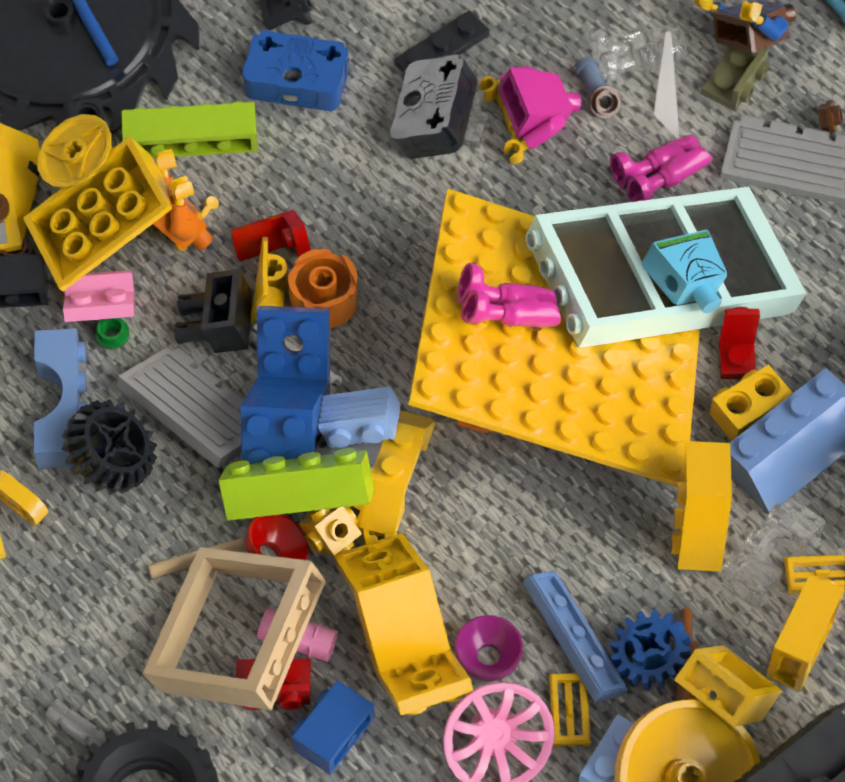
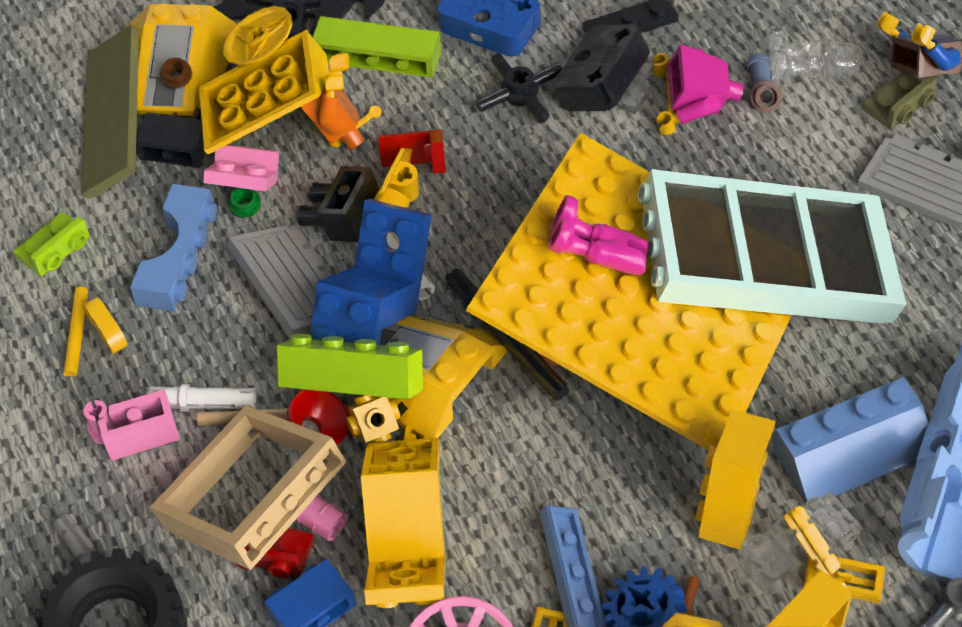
camera: 20 degrees right, 5 degrees down
black gear [61,399,157,495] -> none
orange brick [288,249,358,329] -> none
light blue brick [318,386,401,448] -> none
magenta piece [455,615,523,682] -> none
dark pink piece [610,134,712,202] -> none
medium azure torso [641,229,727,313] -> none
white sticker [653,31,679,139] -> none
yellow brick [709,364,793,441] -> none
red bracket [718,306,760,379] -> none
none -> bright pink hinge [83,389,180,461]
none -> white pin [148,384,257,412]
none -> black axle [445,268,569,401]
none -> black bar [476,53,562,123]
none -> yellow axle [783,506,841,575]

